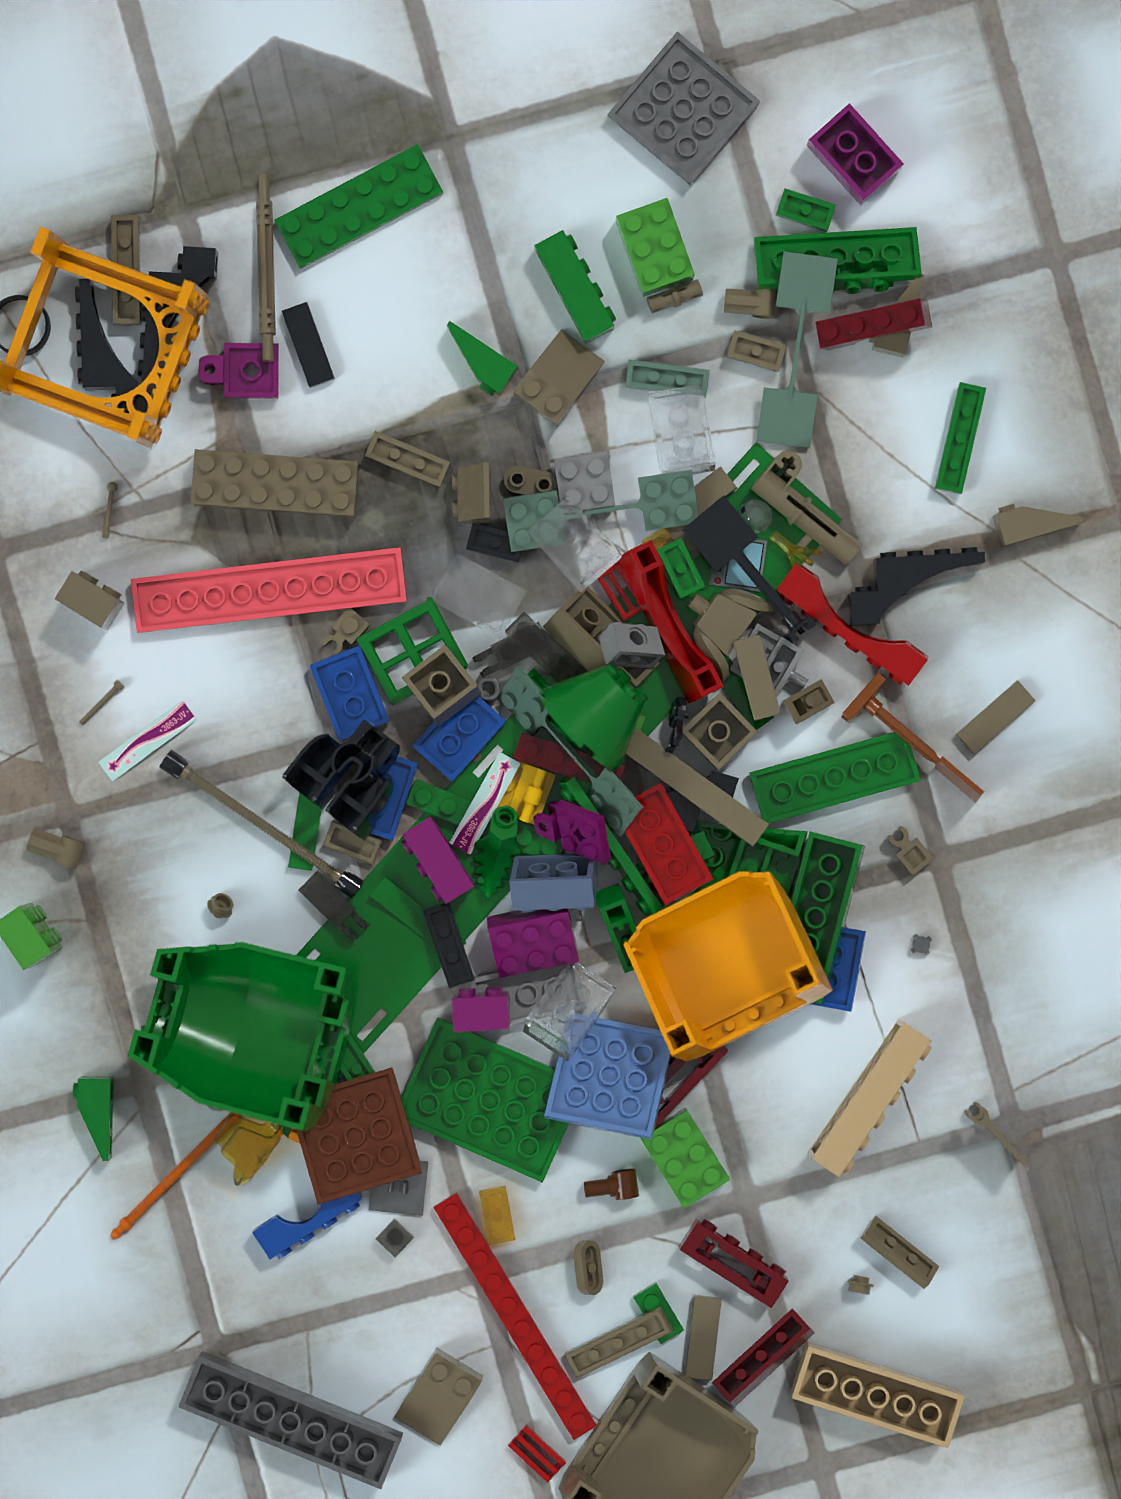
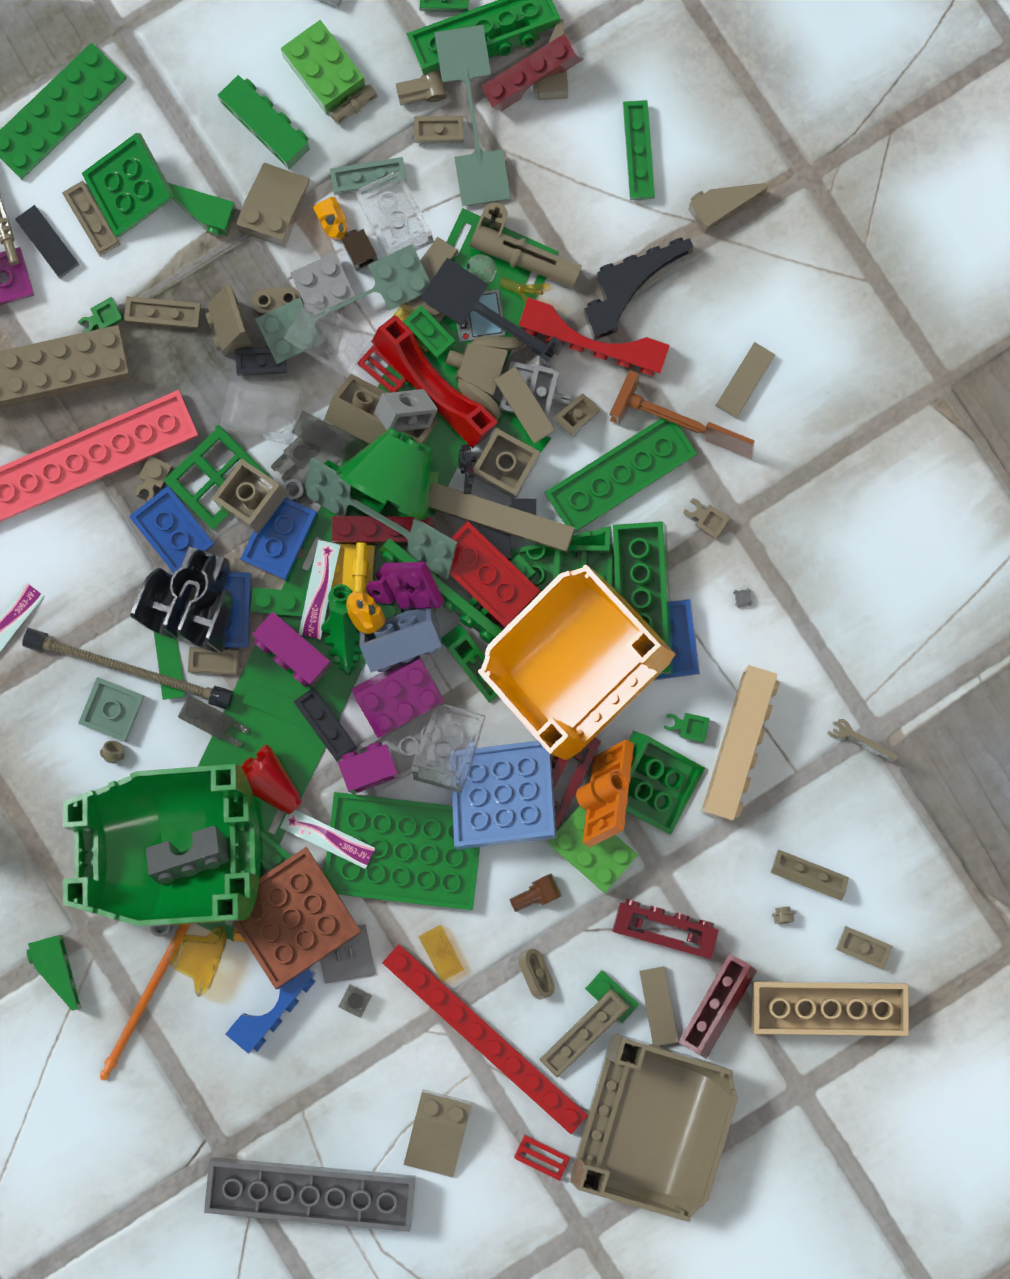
camera: 15 degrees left, 5 degrees down
none -> dark tan tile [62,181,121,257]
none -> green plate [78,297,124,333]
none -> sand green plate [78,677,145,742]
none -> green plate [81,133,175,237]
none -> dark grey arch [145,825,229,885]
none -> red cone [240,744,302,815]
none -> sticker [280,810,375,869]
none -> light orange rock [313,197,349,240]
none -> dark brown brick [341,229,378,271]
none -> light orange rock [346,592,386,634]
none -> orange plate [576,739,634,847]
none -> green slope [626,730,705,835]
none -> green plate [663,713,710,743]
none -> dark tan plate [836,926,893,970]

